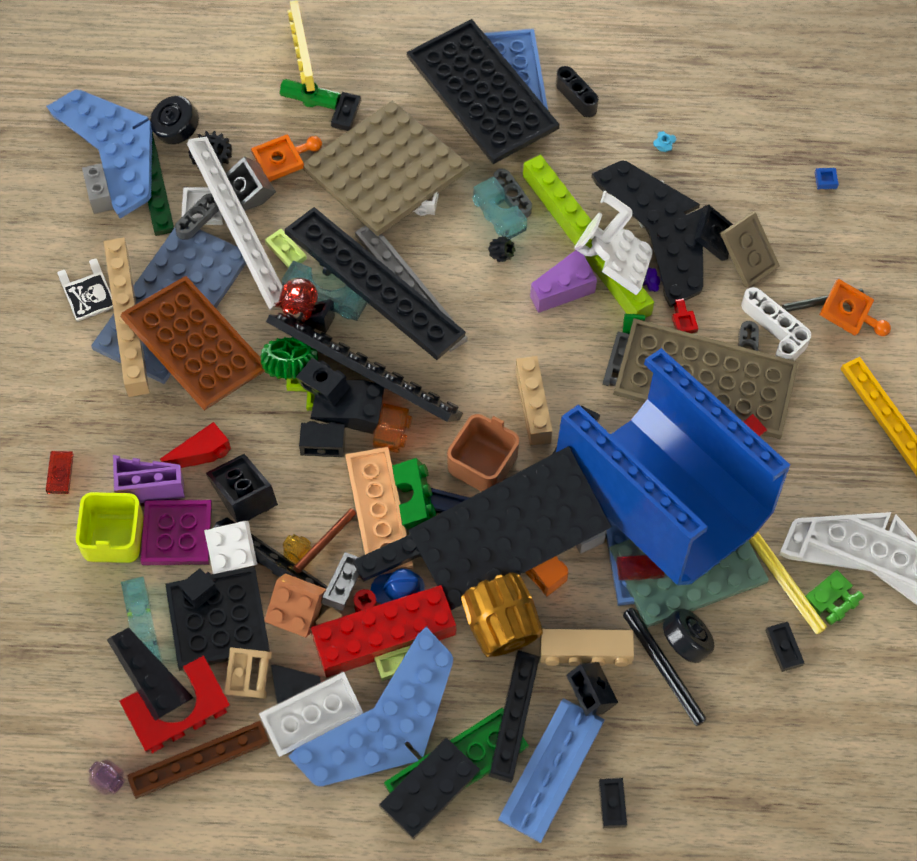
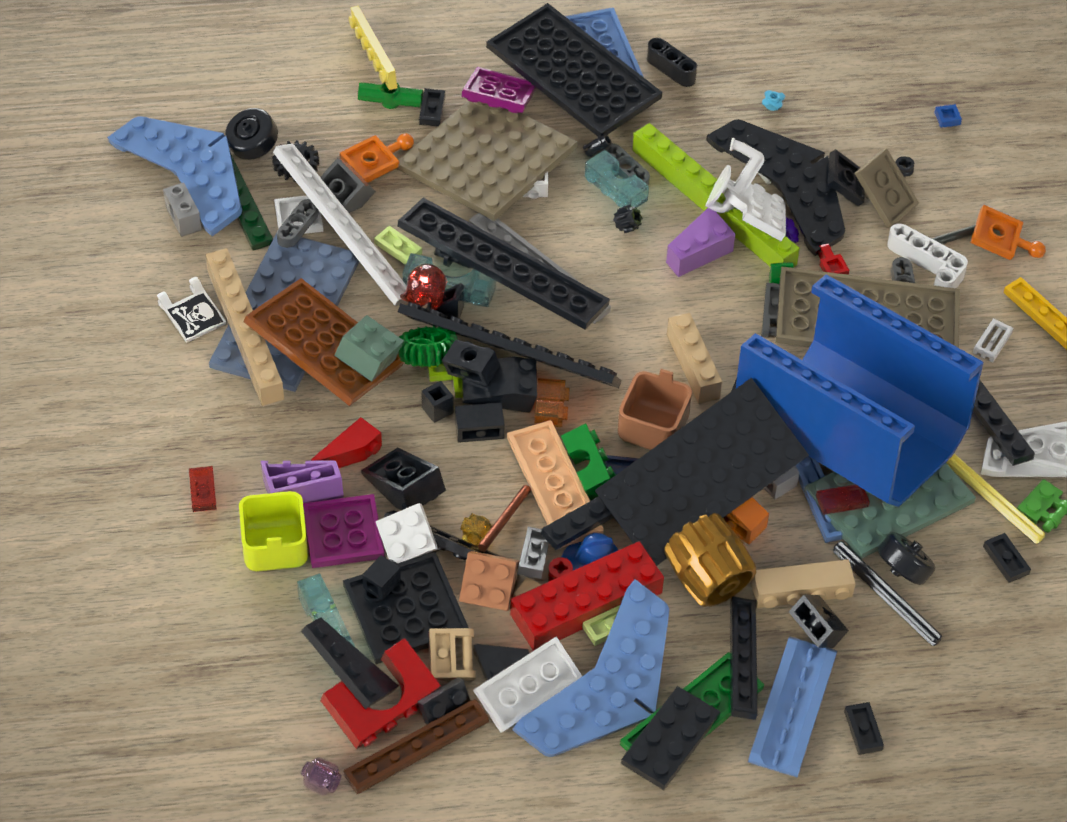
camera: 10 degrees left, 10 degrees down
none -> sand green brick [334,315,404,382]
none -> black plate [418,677,470,724]
none -> black brick [421,381,454,423]
none -> magenta plate [461,67,536,113]
none -> black pin [583,134,612,157]
none -> black bush [895,156,914,177]
none -> white tile [973,319,1014,363]
none -> black plate [973,380,1035,466]

